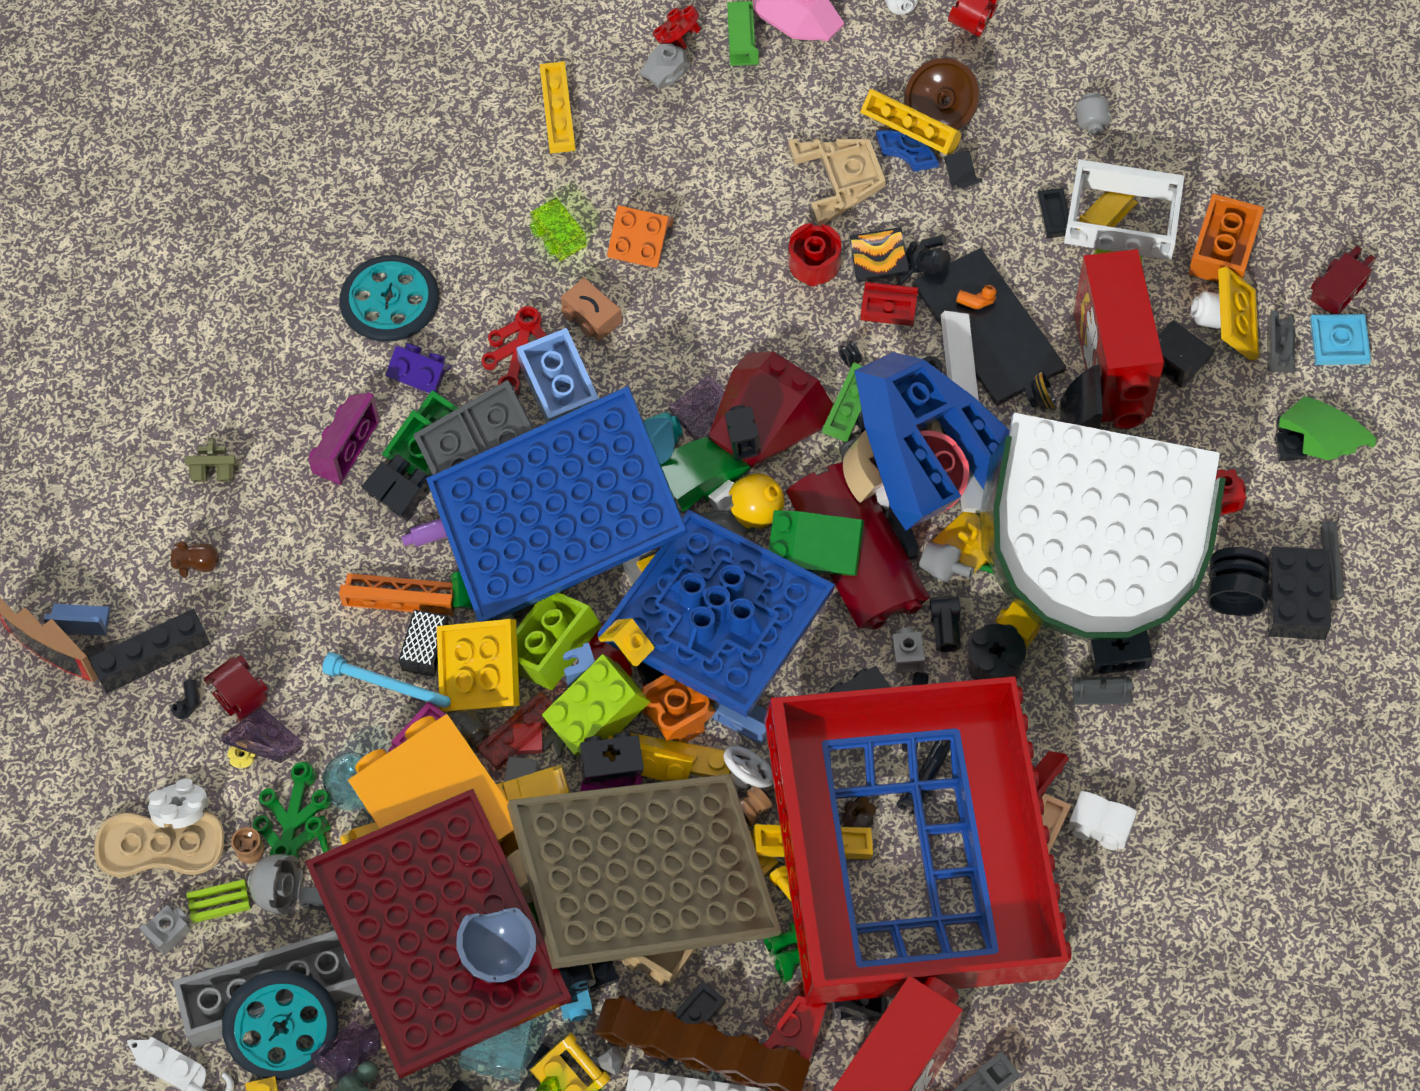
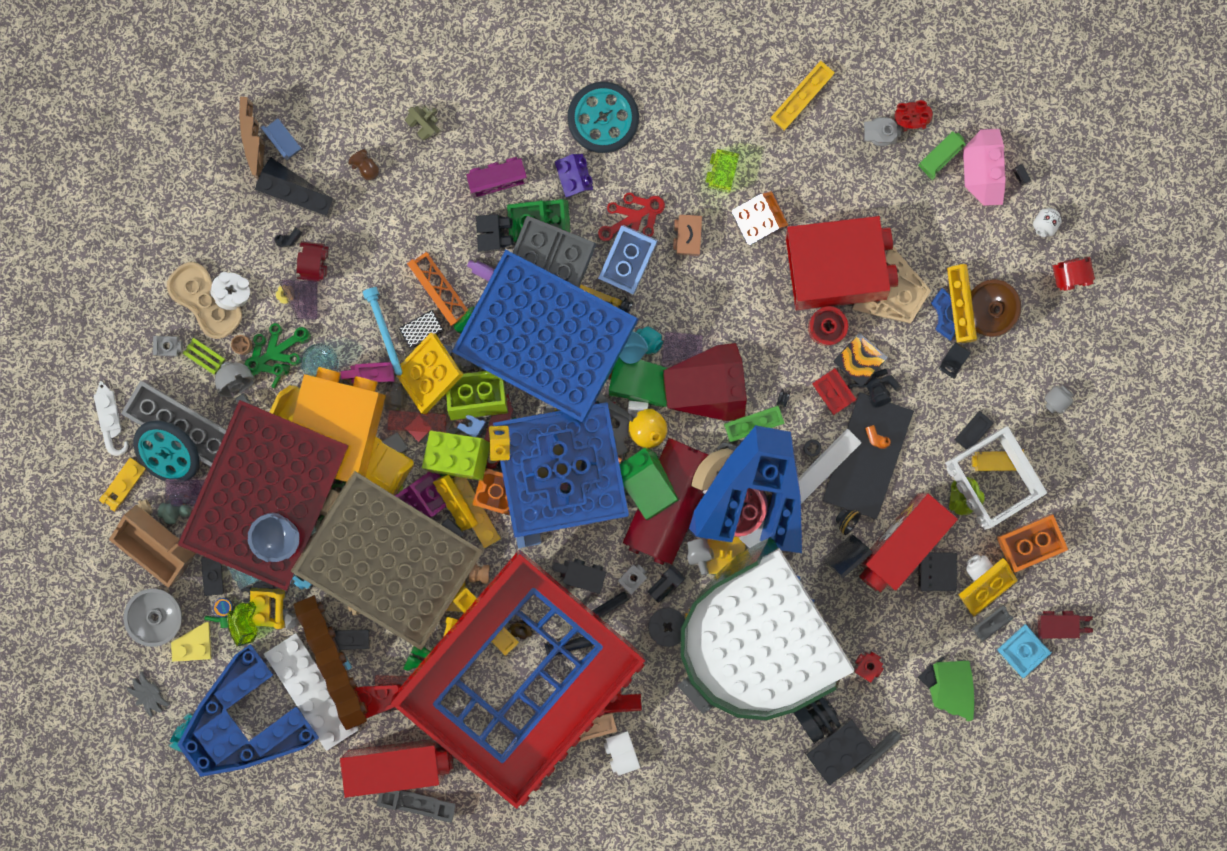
camera: 45 degrees right, 25 degrees up
black brick [578,732,644,784] -> none
black brick [724,405,761,461] -> none
white piece [724,746,773,789] -> none
none -> red brick [785,216,898,311]

